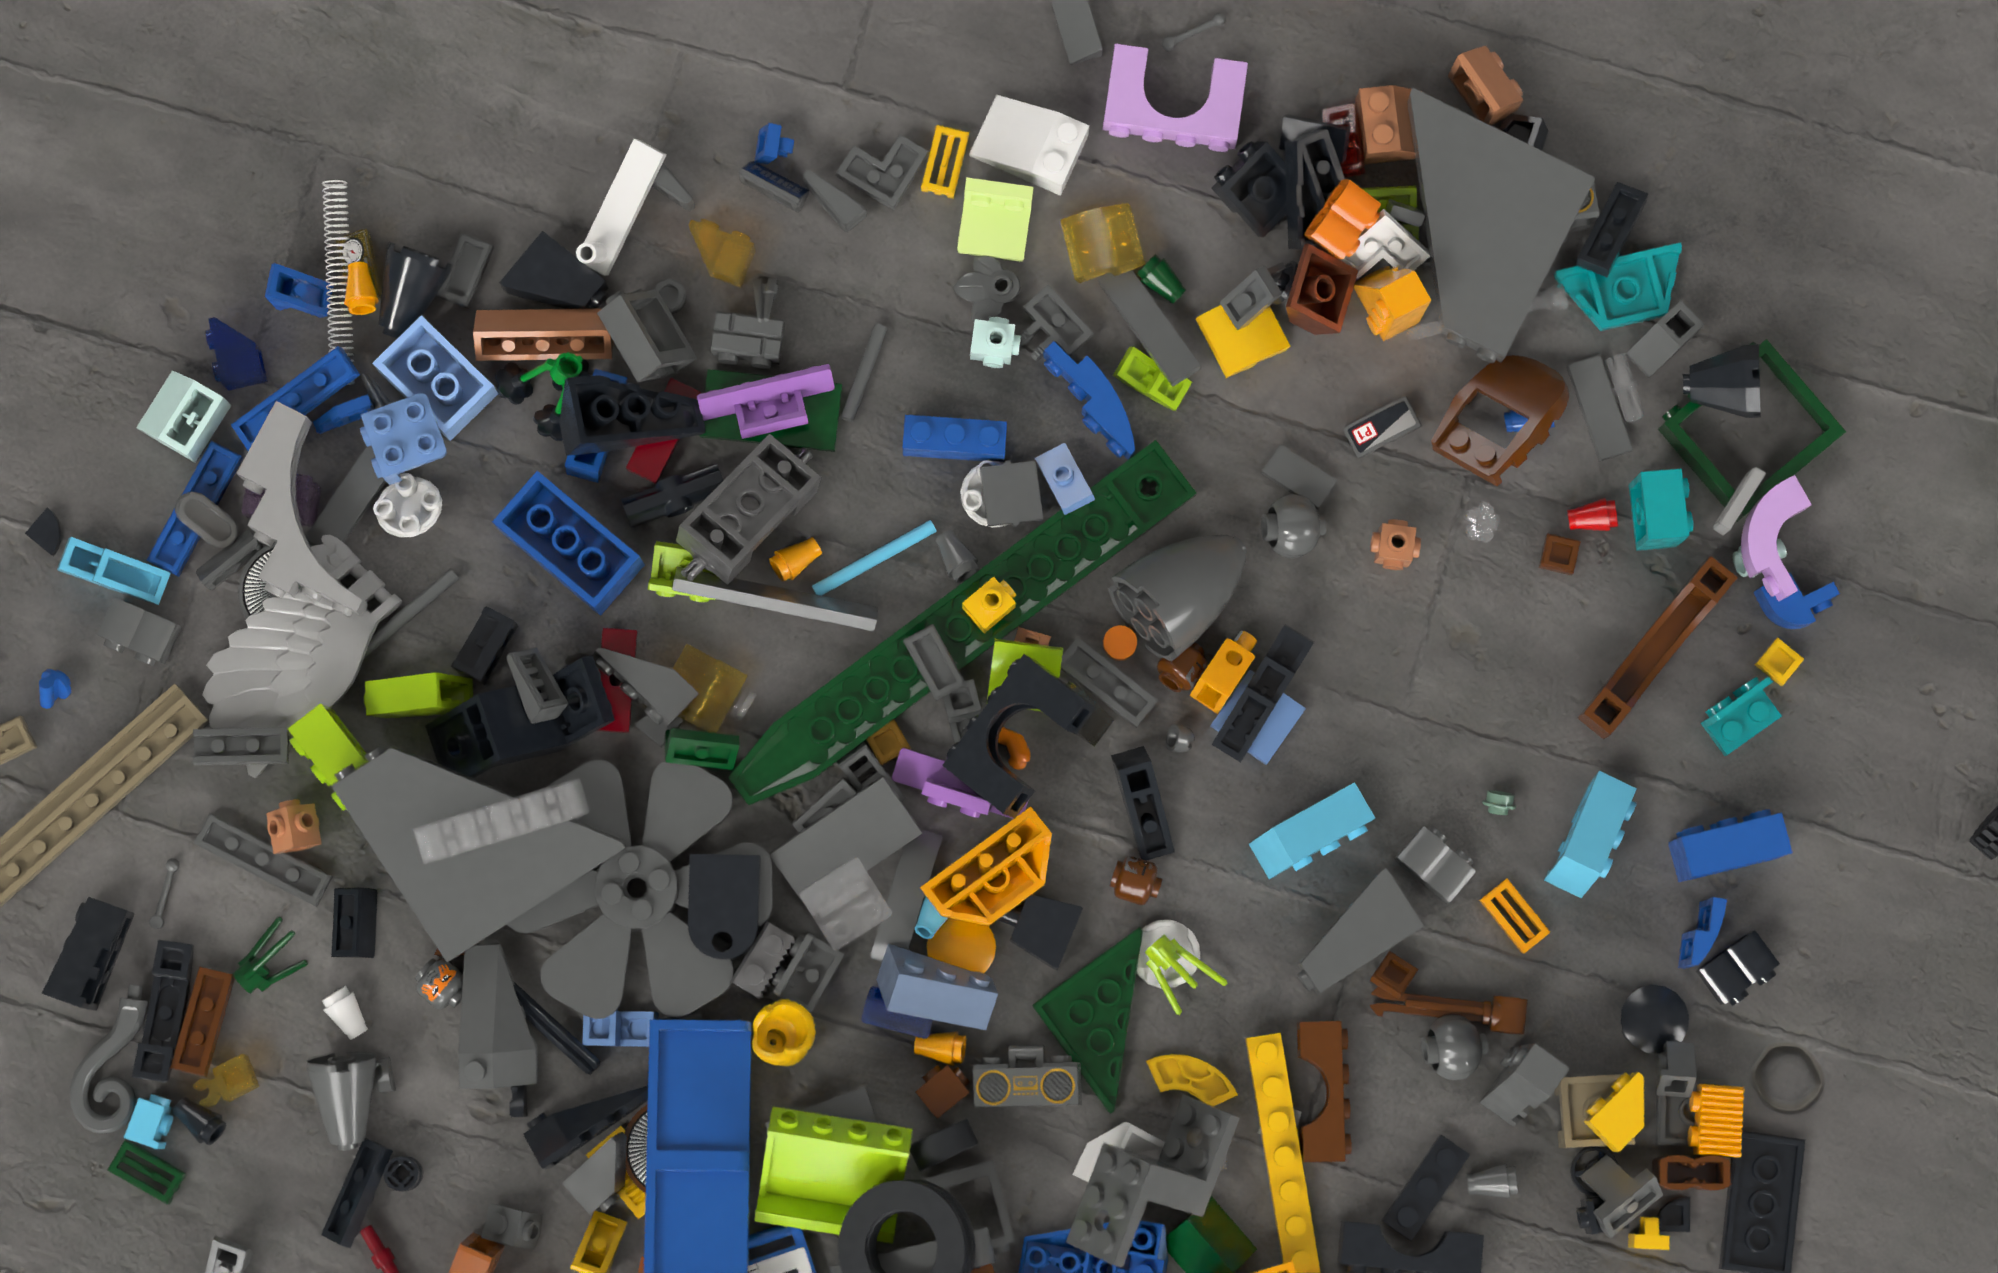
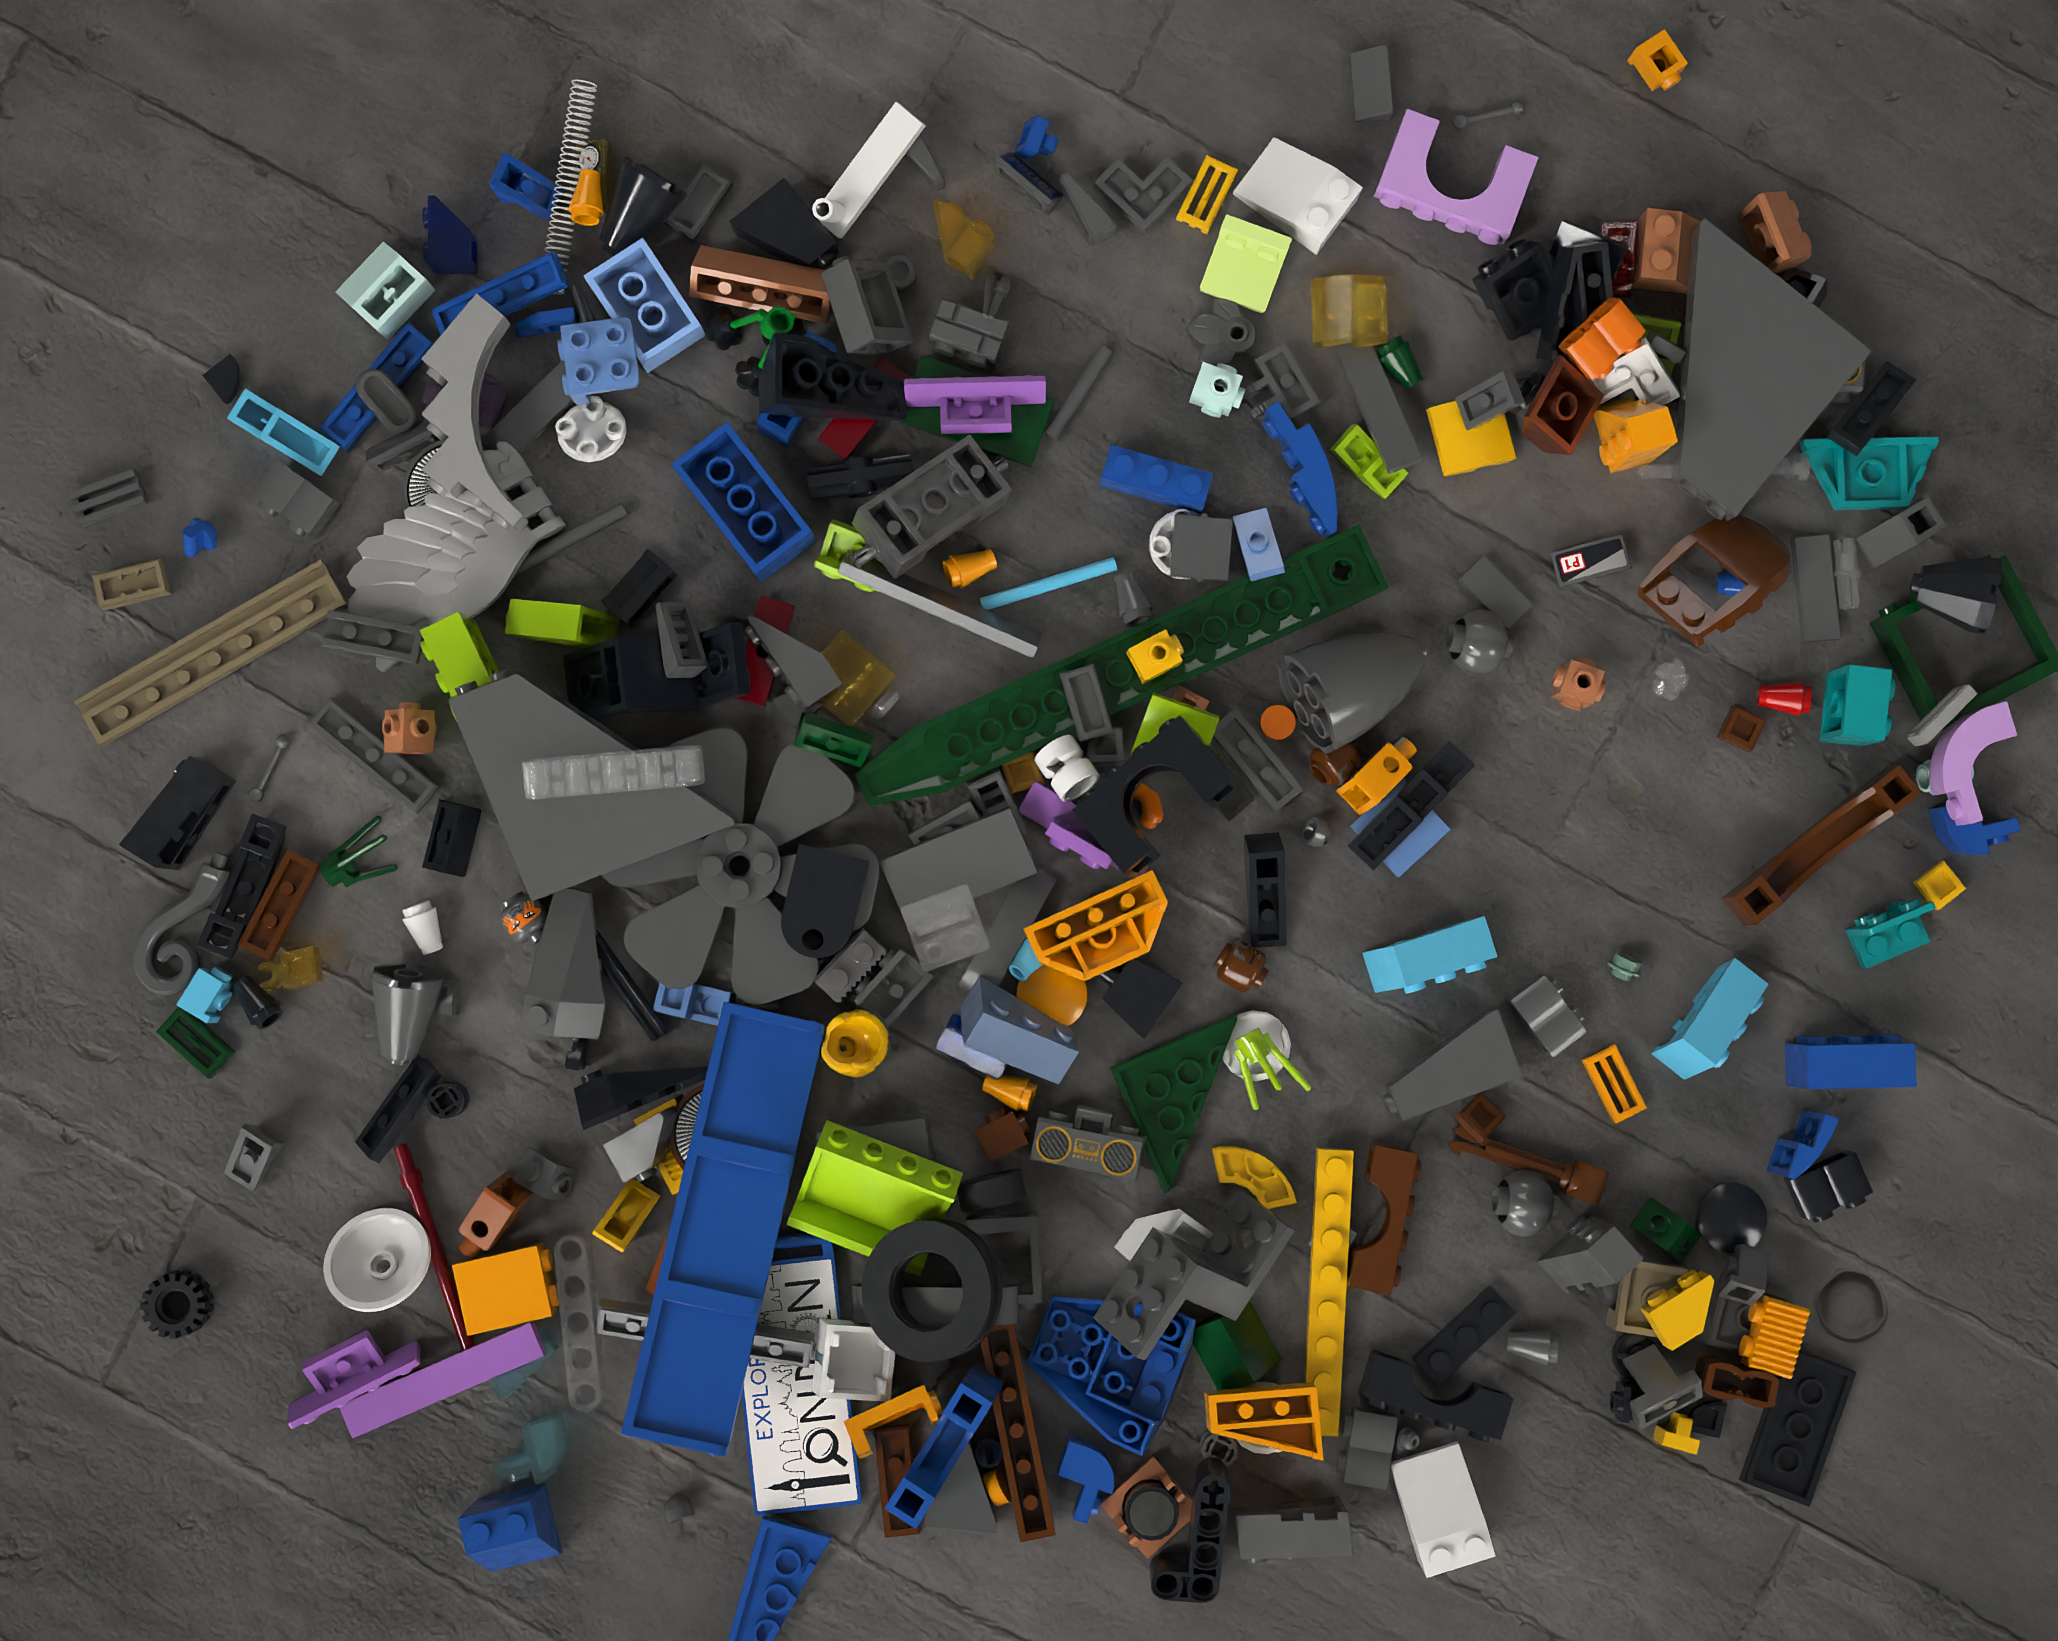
camera: 10 degrees right, 5 degrees up
none -> white wheel [1035,735,1100,802]
none -> dark green bracket [1630,1197,1701,1263]

